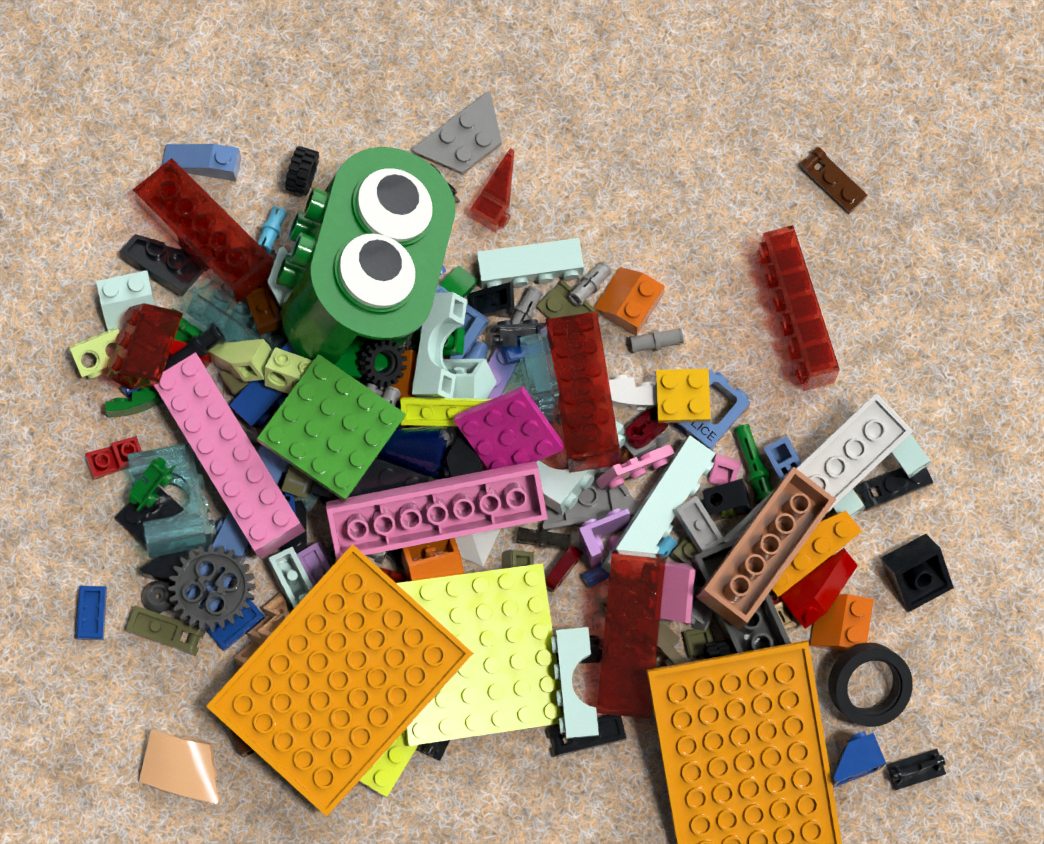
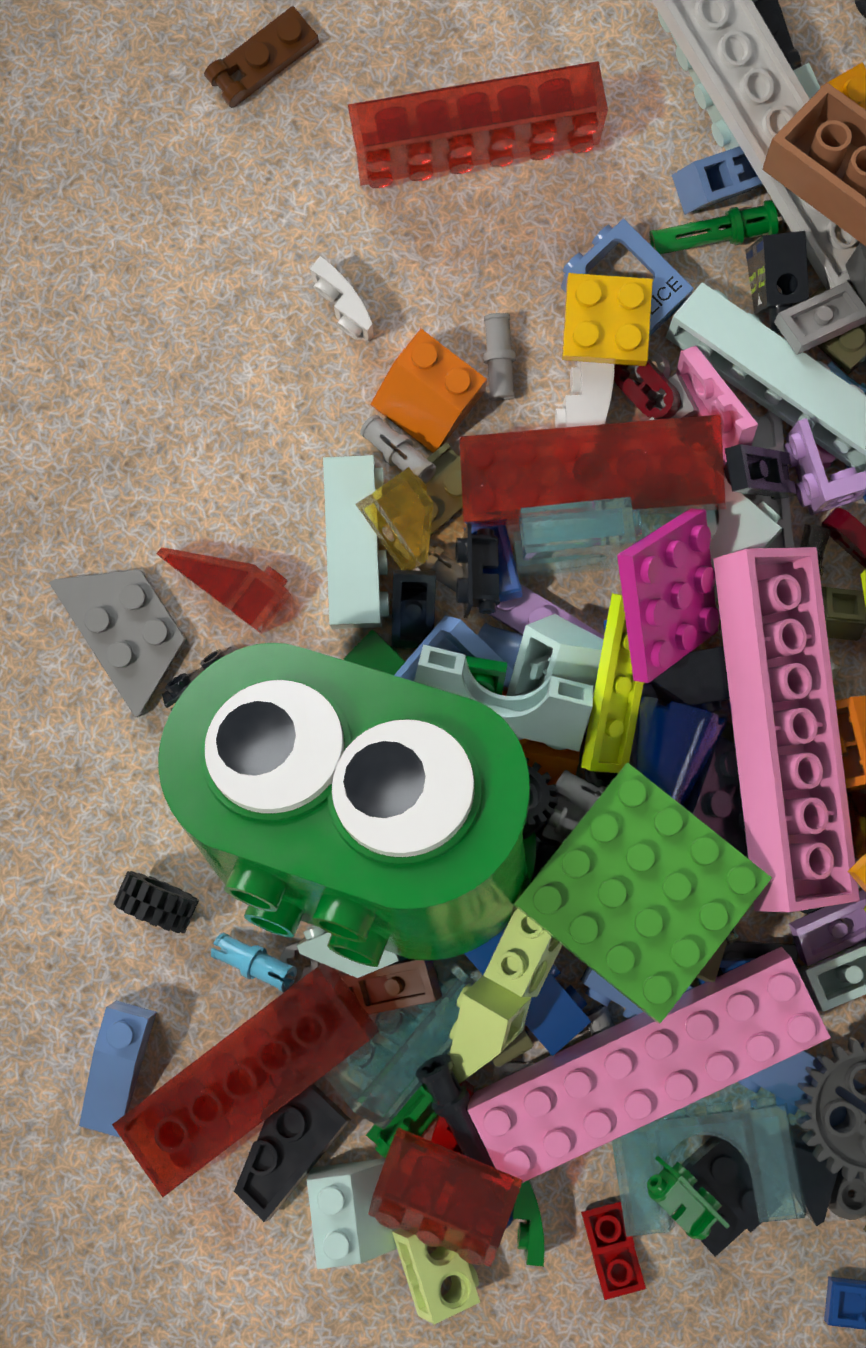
camera: 85 degrees left, 10 degrees up
bright pink slope [708,454,741,485] -> none
none -> white slope [310,256,374,342]
none -> clear yellow slope [356,467,433,570]
none -> black plate [724,444,797,500]

